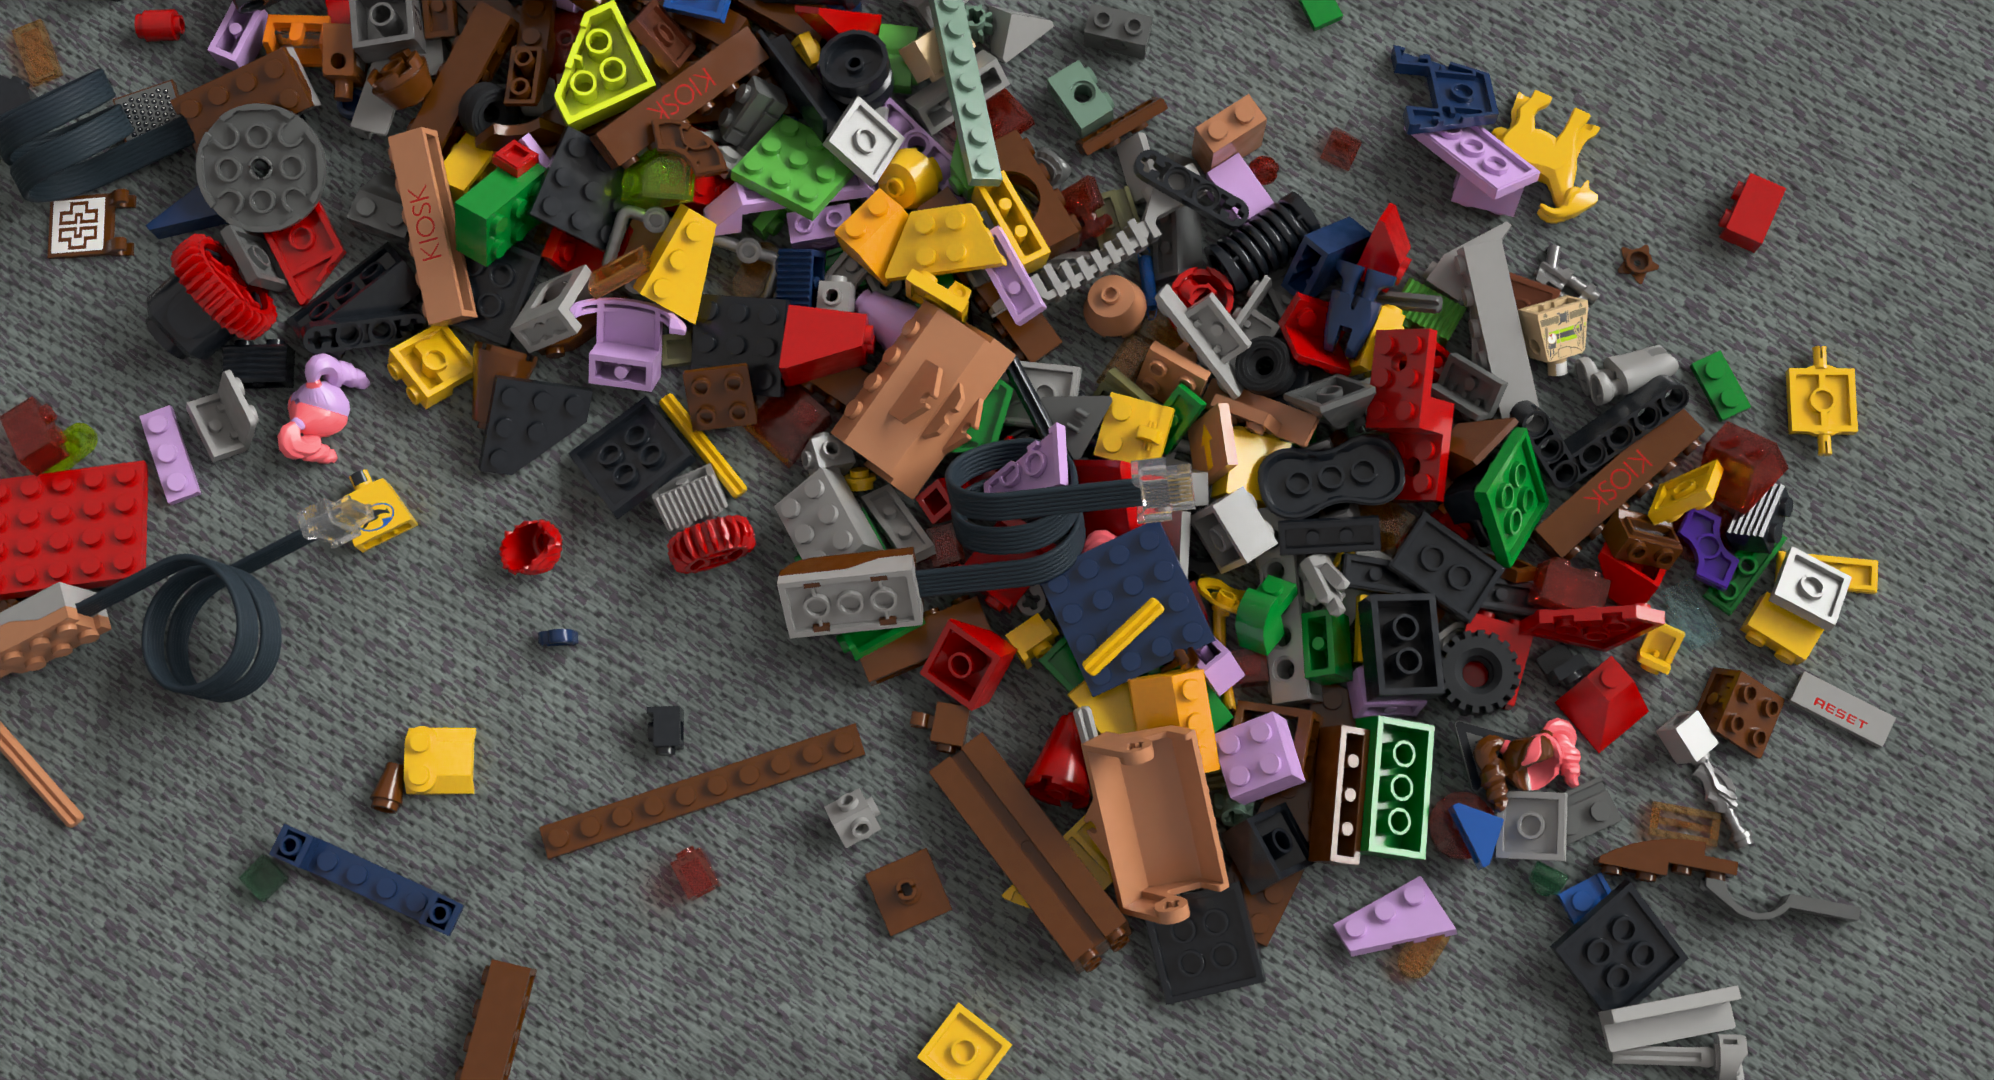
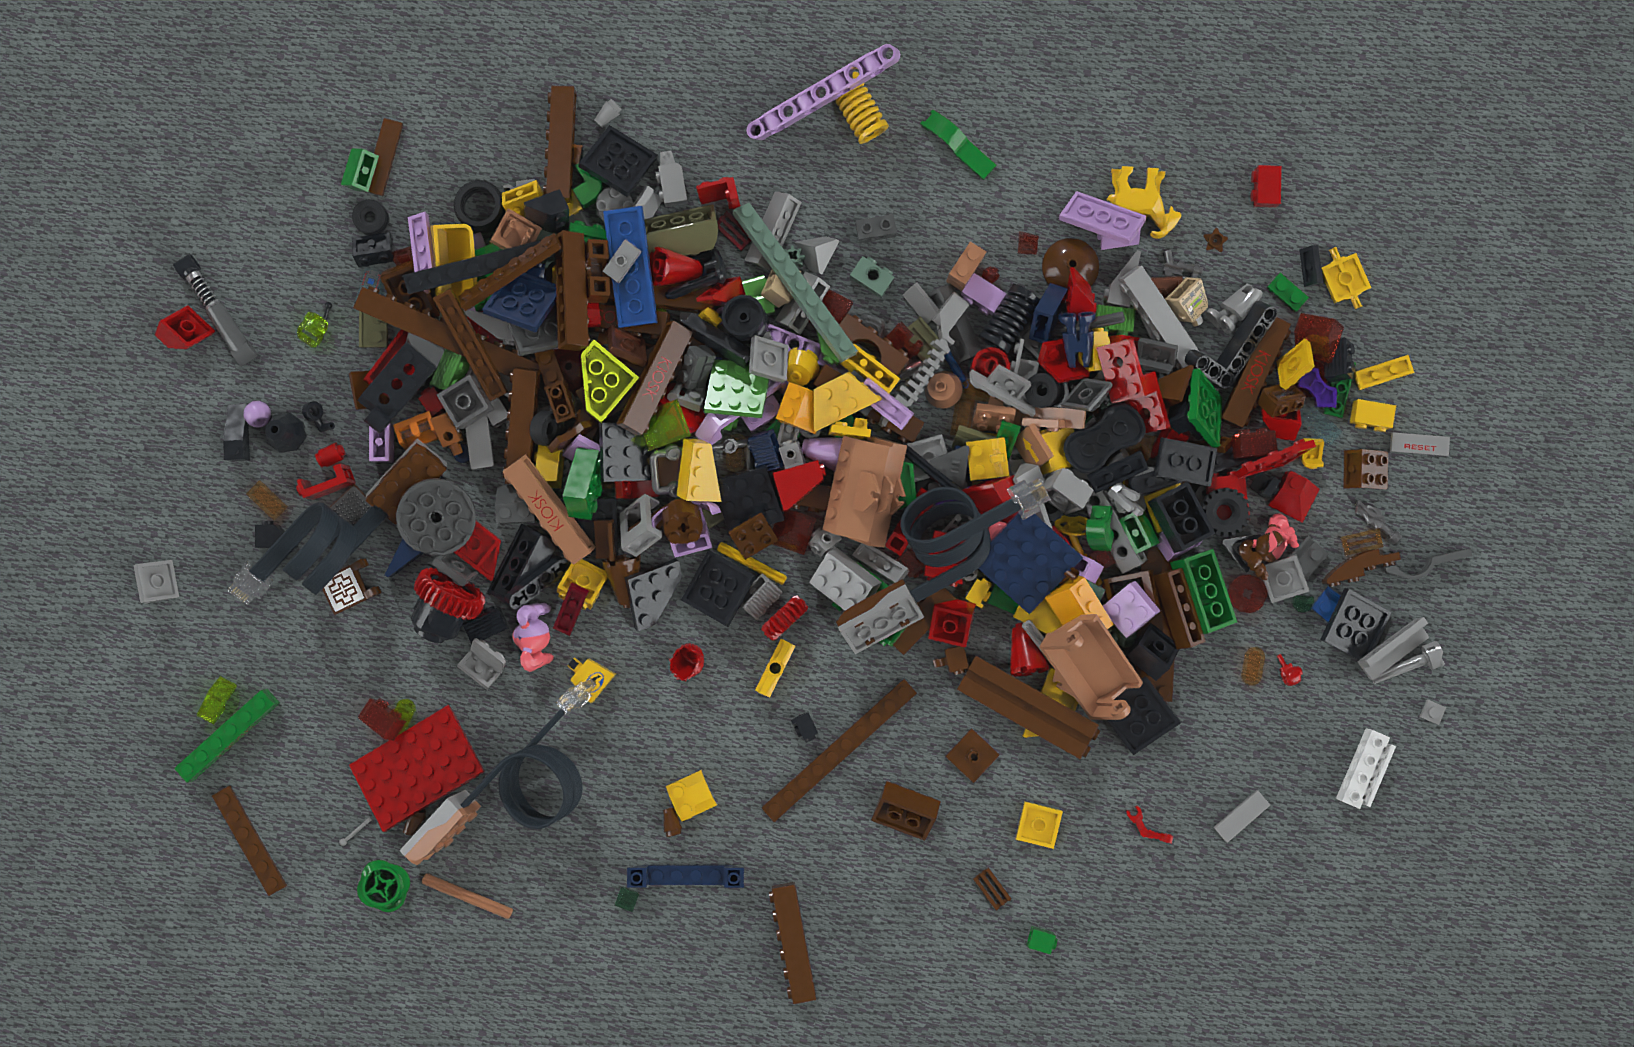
camera: 30 degrees left, 10 degrees up
lavender plate [139,405,201,505] -> none
reddish brown cone [367,48,433,110] -> none
red tile [492,140,539,178] -> none
dark blue tile [538,629,578,646] -> none
clear orange tile [588,244,651,300] -> none
reddish brown tile [651,119,728,179] -> none
clear red brick [670,846,722,901] -> none
light grey brick [824,788,881,848] -> none
yellow plate [844,467,876,491] -> none
lavender wing [984,422,1069,493] -> none
reddish brown plate [1075,97,1168,156] -> none
yellow axle [1082,598,1164,676] -> none
black beam [1133,150,1249,230] -> none
lavender wing [1333,876,1457,957] -> none
dark blue wing [1391,45,1499,135] -> none
blue slope [1448,803,1504,870] -> none
brick [1656,710,1719,765] -> none
plate [1769,546,1852,632] -> none
none -> red panel [296,464,356,500]
none -> dark red tile [553,582,590,636]
none -> reddish brown panel [594,519,616,561]
none -> reddish brown brick [662,499,703,544]
none -> yellow piece [755,639,796,698]
none -> reddish brown slope [871,781,941,841]
none -> reddish brown dish [1042,238,1099,288]
none -> red piece [1277,654,1303,686]
none -> black plate [1299,245,1323,287]

